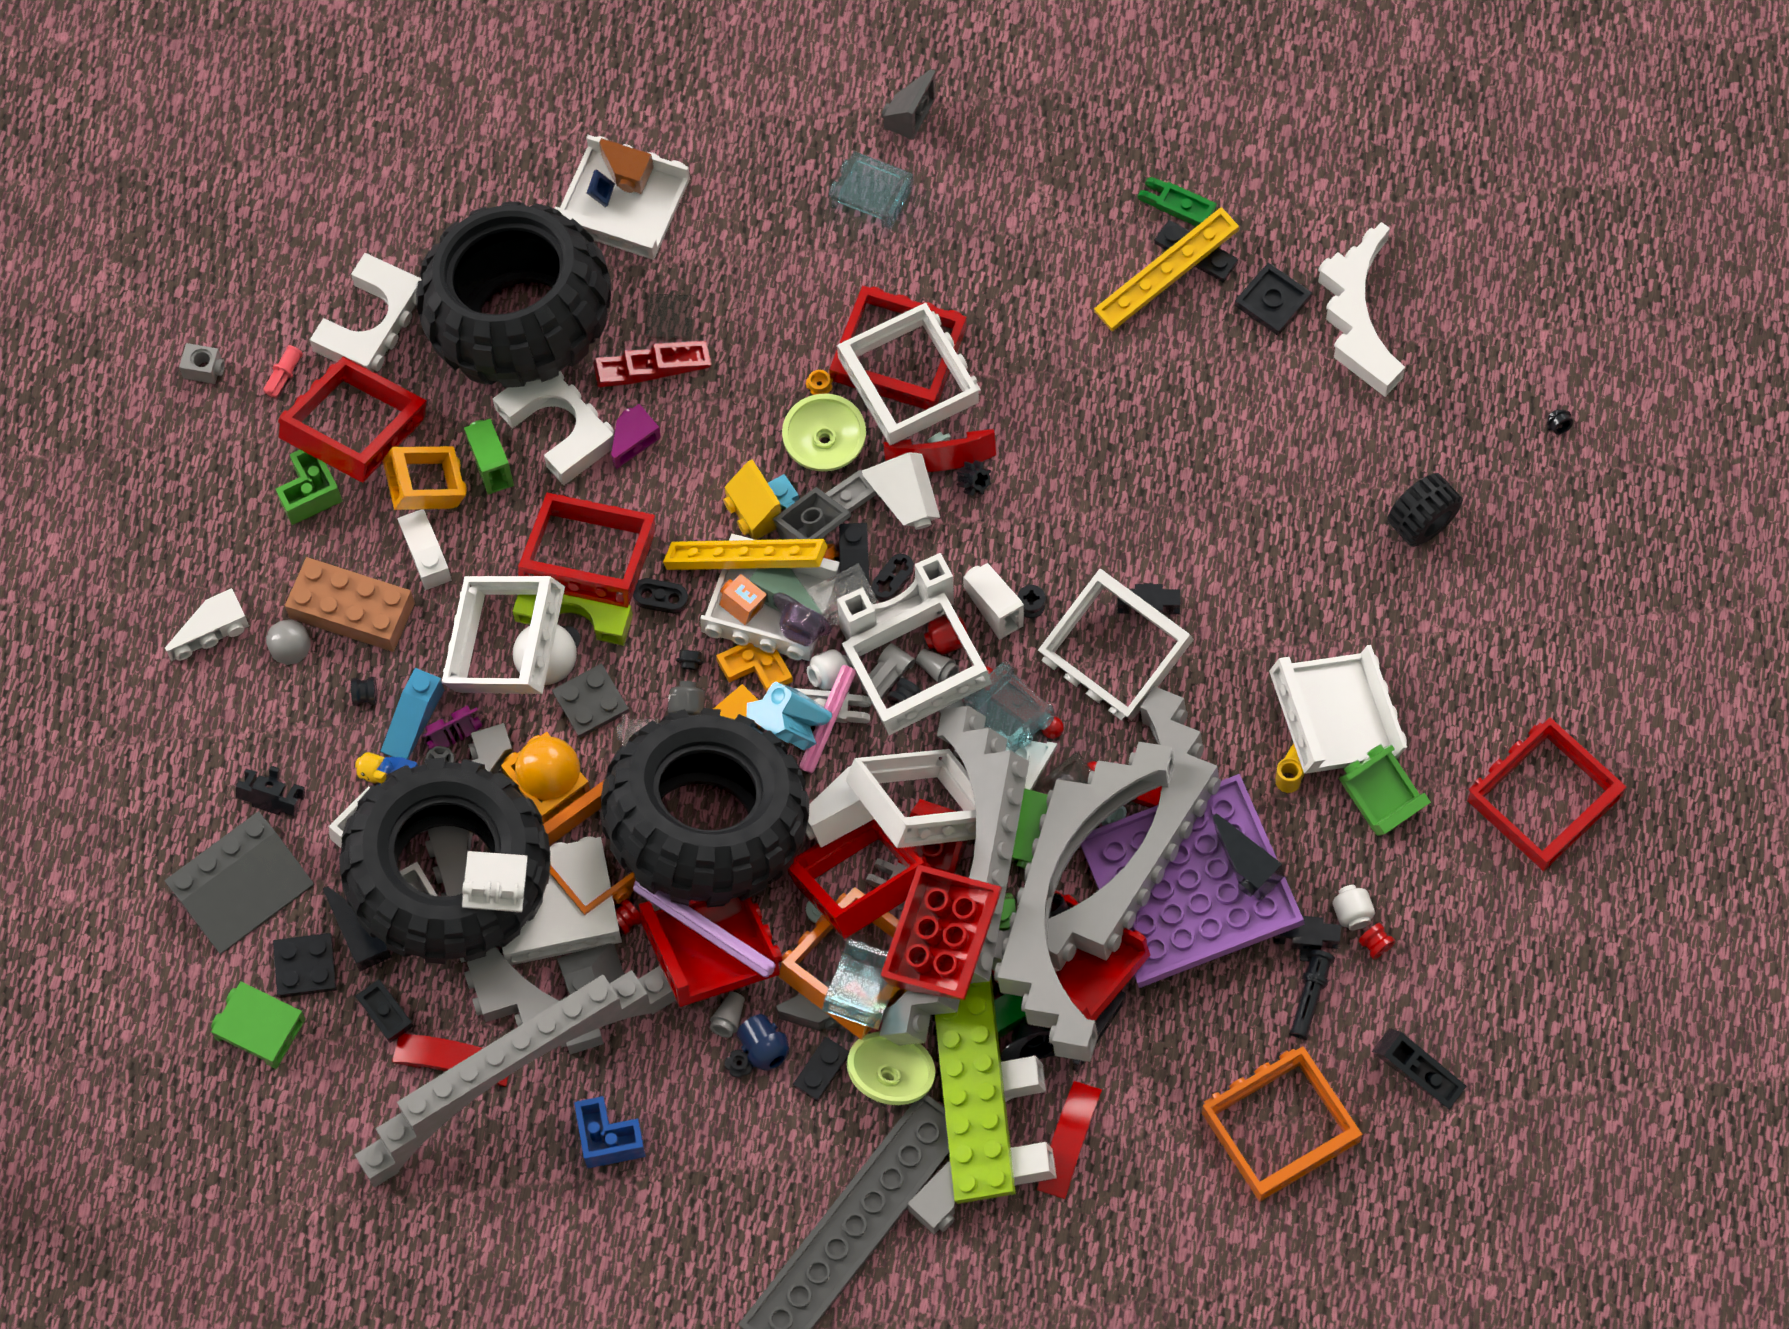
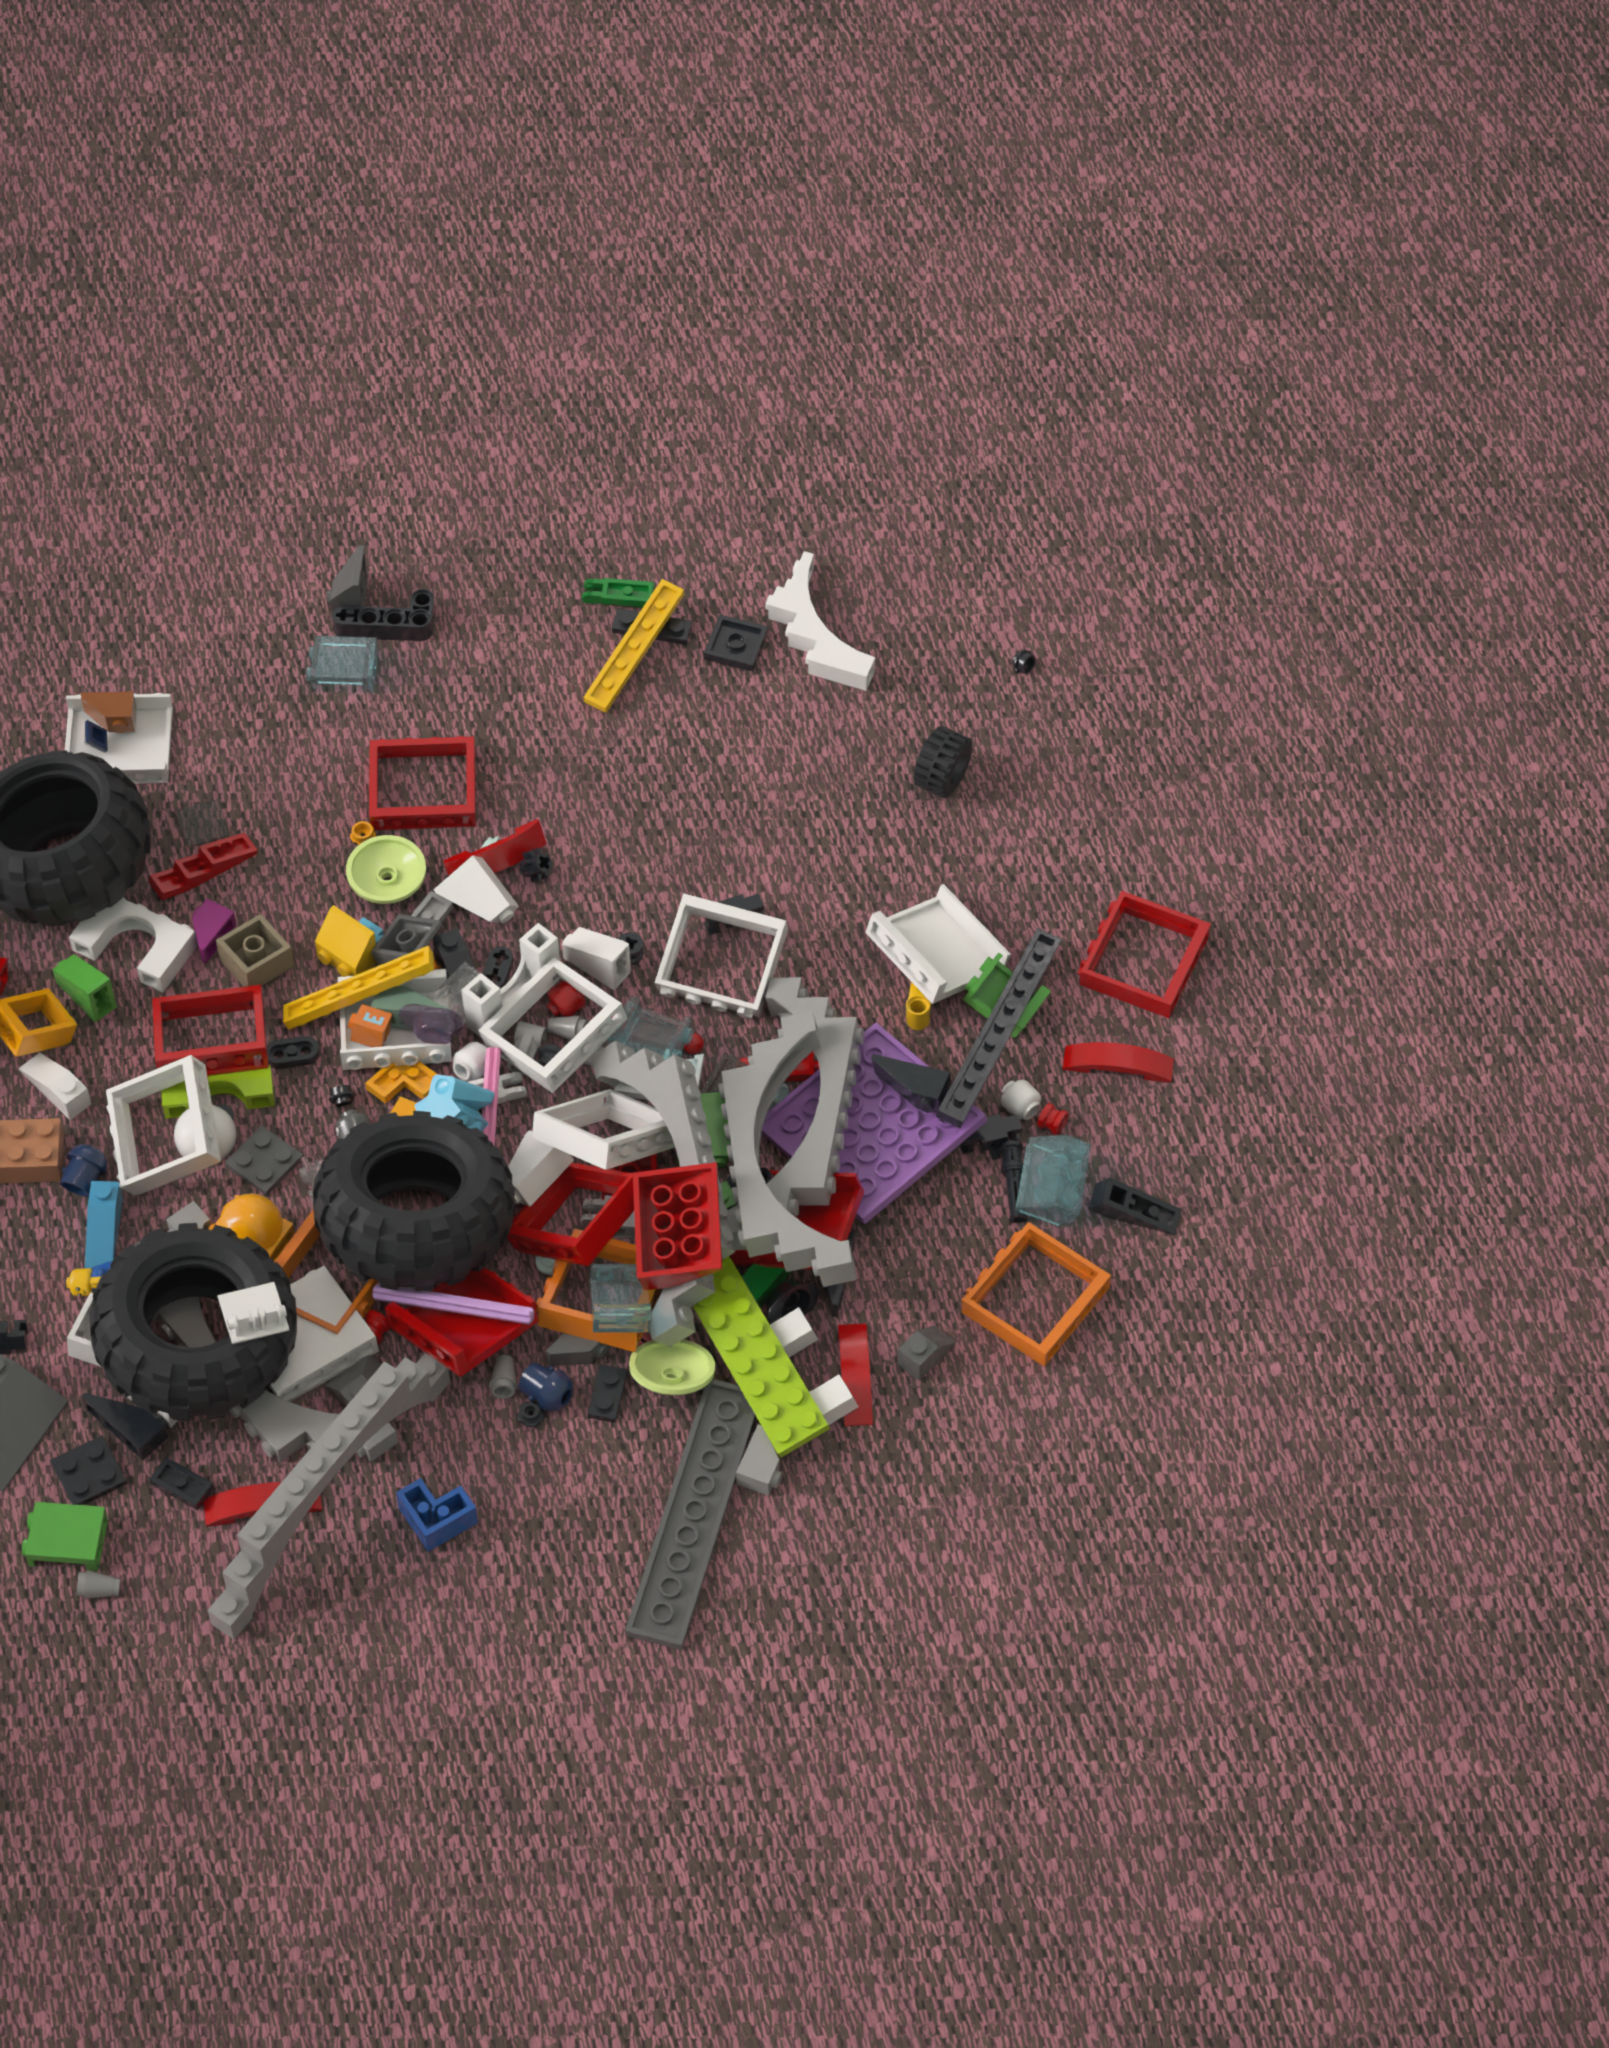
camera: 25 degrees left, 10 degrees down
black wheel [351,677,377,706] -> none
magenta hinge [422,705,483,749] -> none
white window [837,303,981,446] -> none
none -> dark blue piece [59,1144,107,1197]
none -> light grey cone [76,1570,120,1599]
none -> dark tan brick [216,914,294,987]
none -> black beam [332,589,435,641]
none -> dark grey slope [897,1325,956,1381]
none -> black plate [936,928,1062,1129]
none -> clear light blue slope [1015,1135,1091,1227]
none -> red slope [1063,1042,1174,1083]

